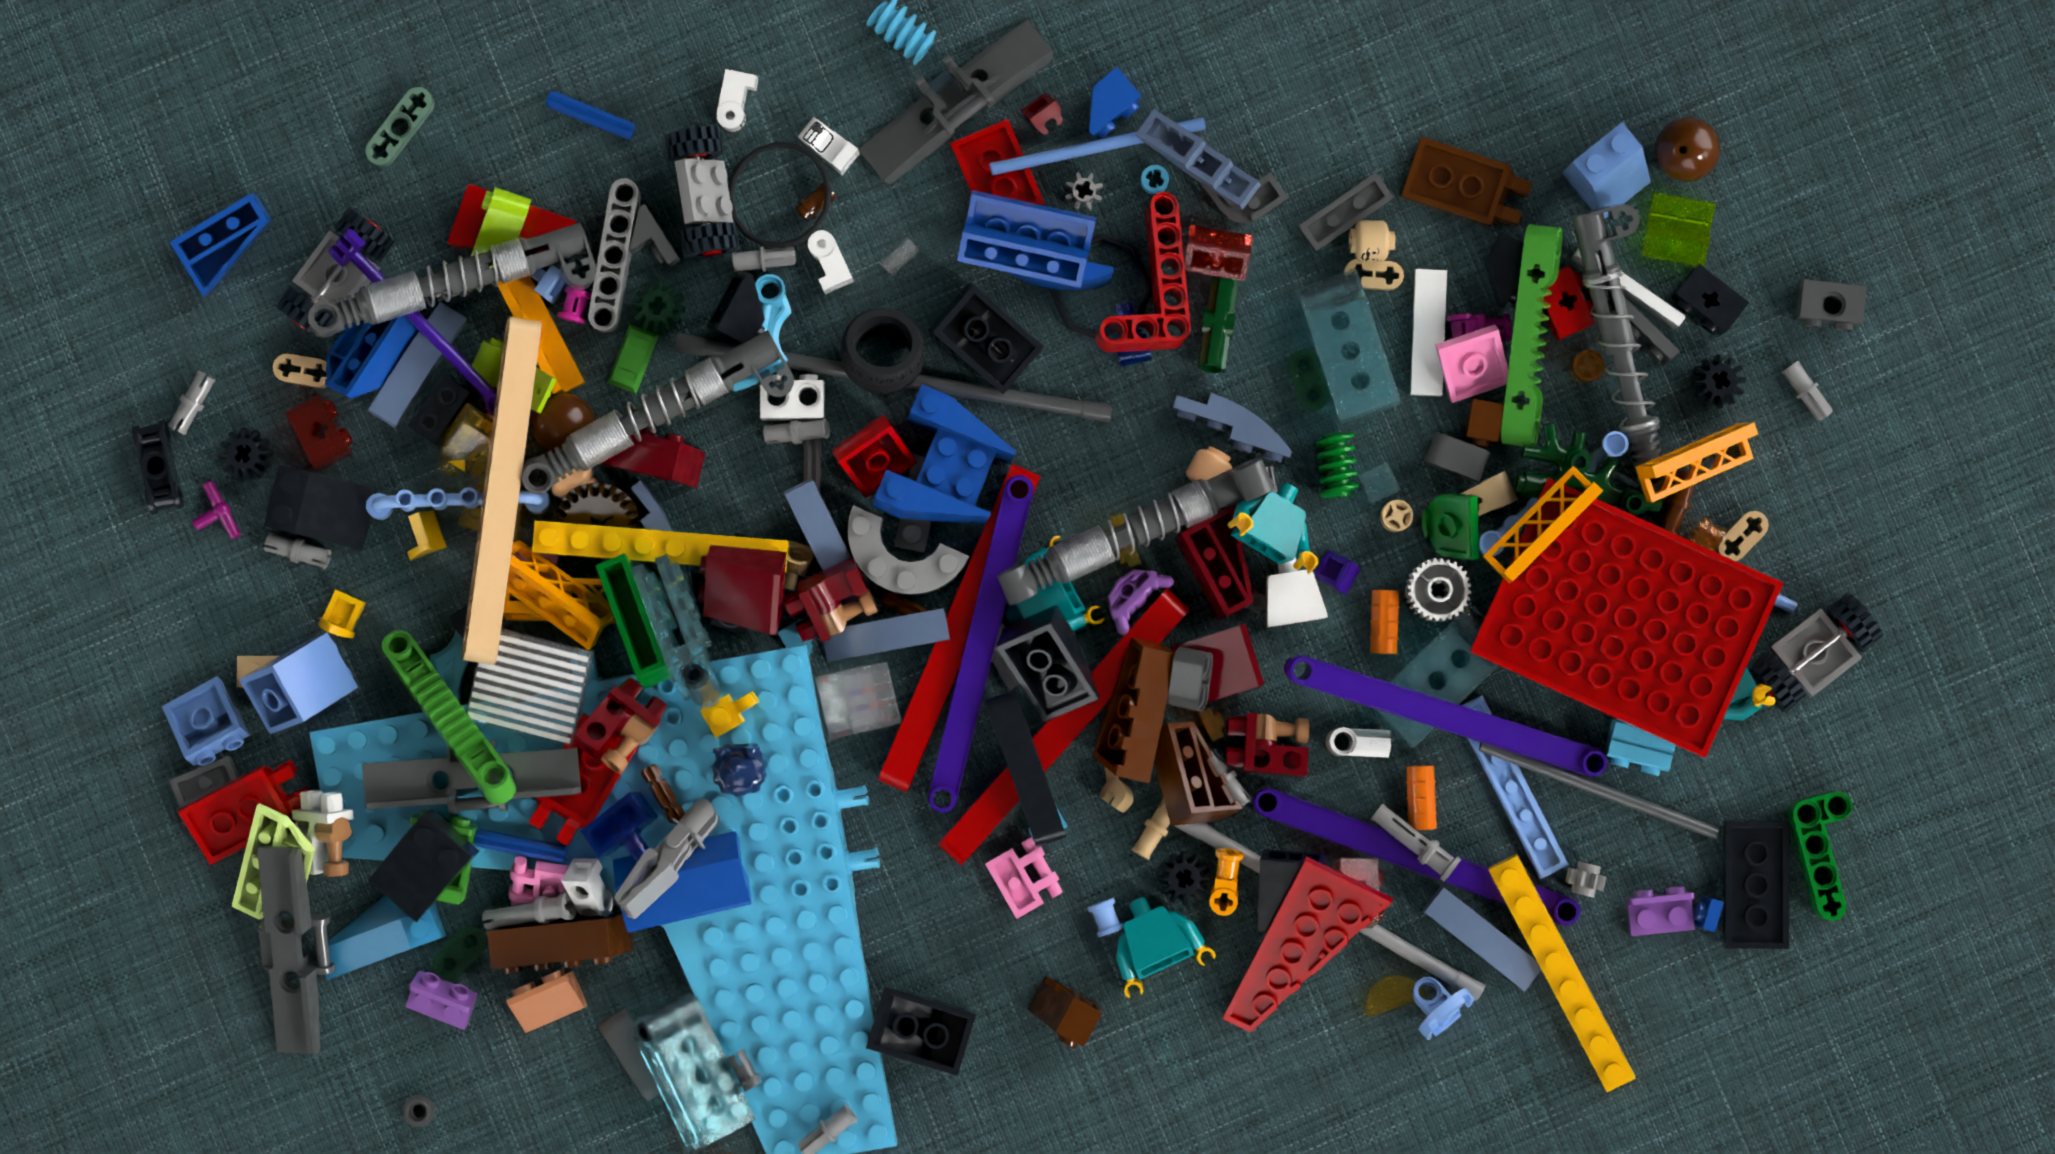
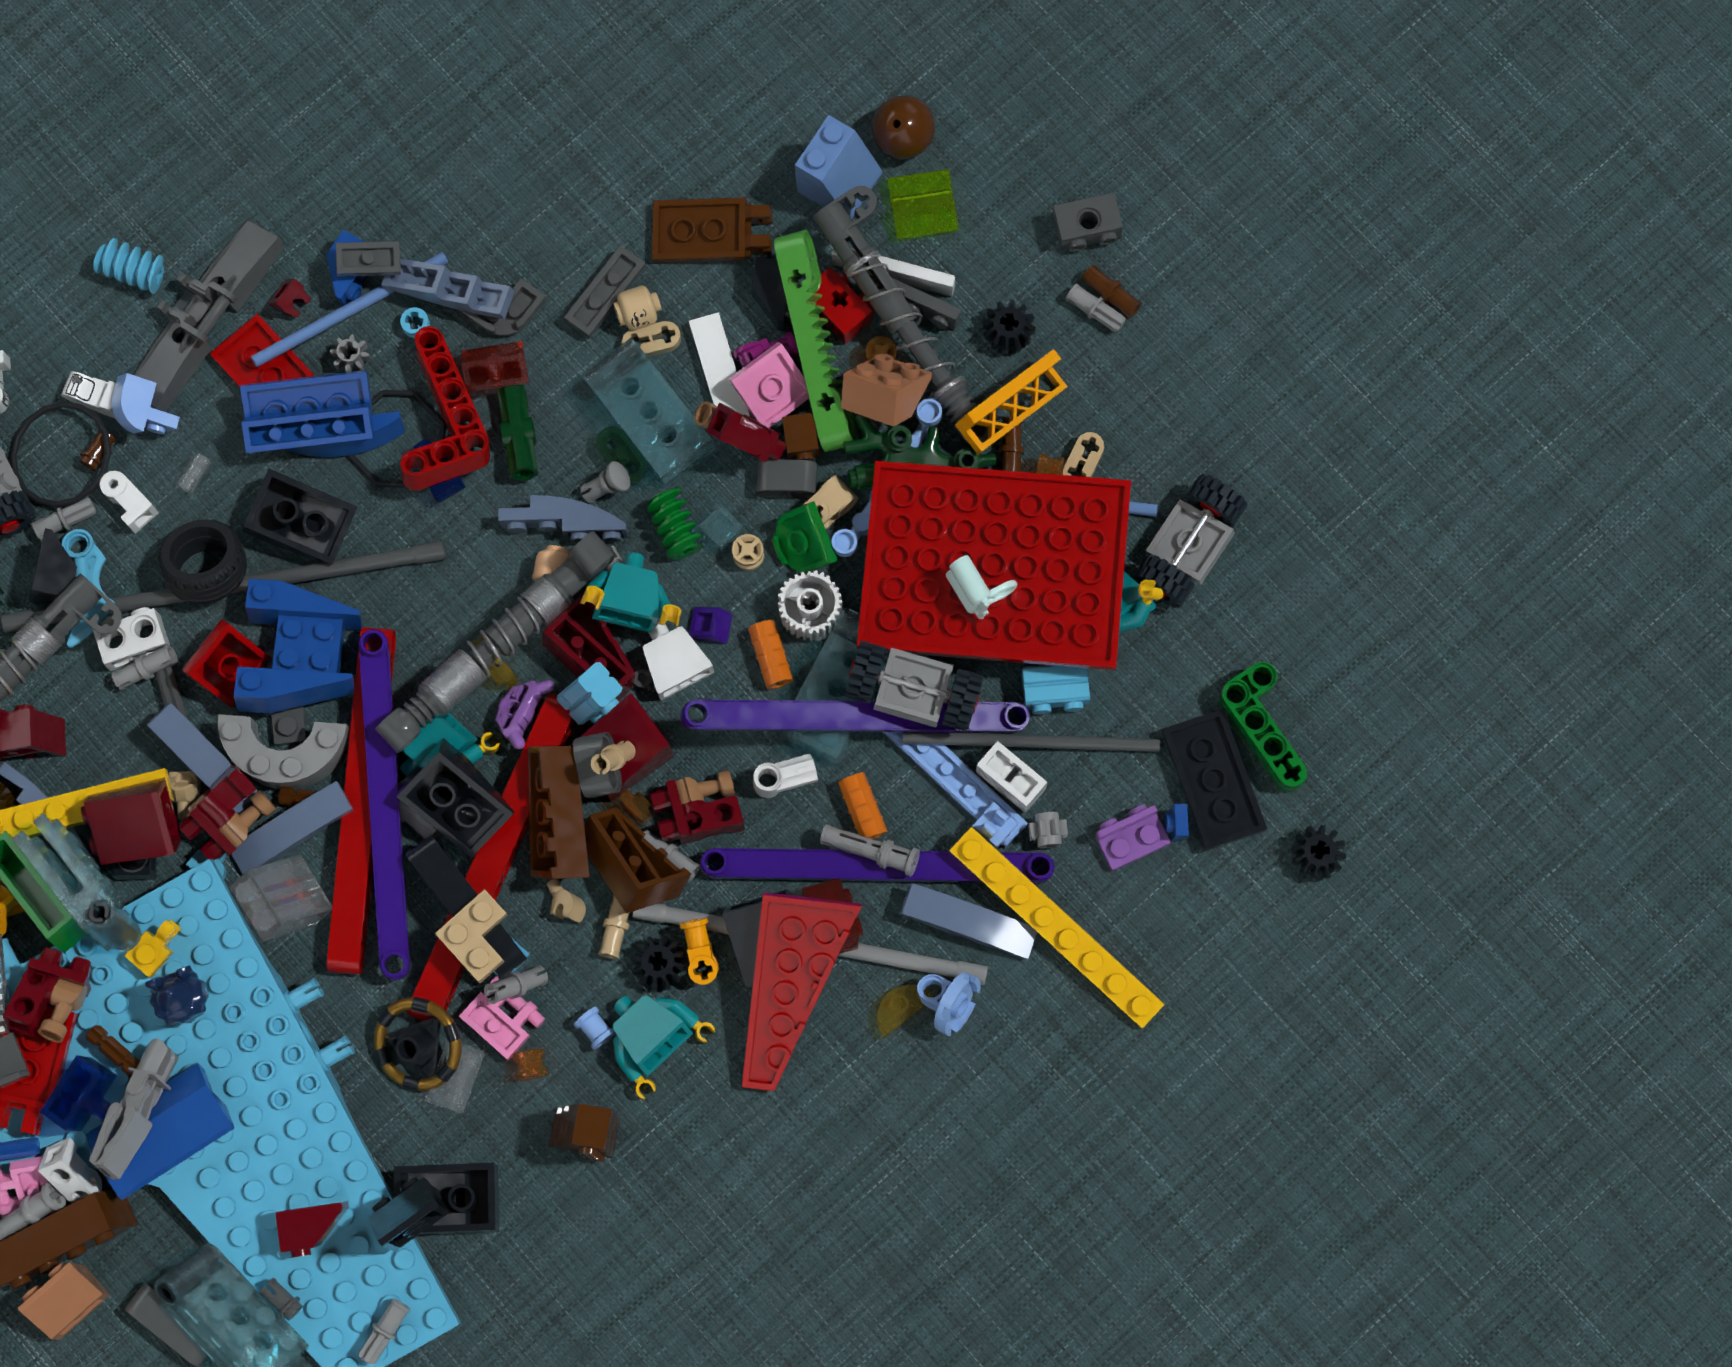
camera: 20 degrees left, 10 degrees down
light orange fence [1482,466,1603,584] -> none
black brick [1671,264,1749,336] -> none
none -> light blue brick [112,373,180,434]
none -> dark red slope [275,1201,349,1257]
none -> dark grey plate [336,241,401,277]
none -> black slope [368,1177,450,1252]
none -> black piece [374,997,462,1091]
none -> clear slope [425,1039,484,1114]
none -> tan plate [435,889,507,983]
none -> light grey pin [484,965,548,1004]
none -> clear orange wheel [512,1048,549,1081]
none -> medium azure brick [556,662,623,725]
none -> light grey pin [580,461,630,503]
none -> tan pin [591,741,636,775]
none -> dark red hips [694,401,786,463]
none -> nougat slope [841,354,932,427]
none -> plate [845,640,983,732]
none -> light aqua piece [945,555,1017,619]
none -> light blue tile [972,802,1018,849]
none -> white brick [976,741,1047,813]
none -> reddish brown pin [1081,265,1142,318]
none -> black gear [1290,825,1347,880]

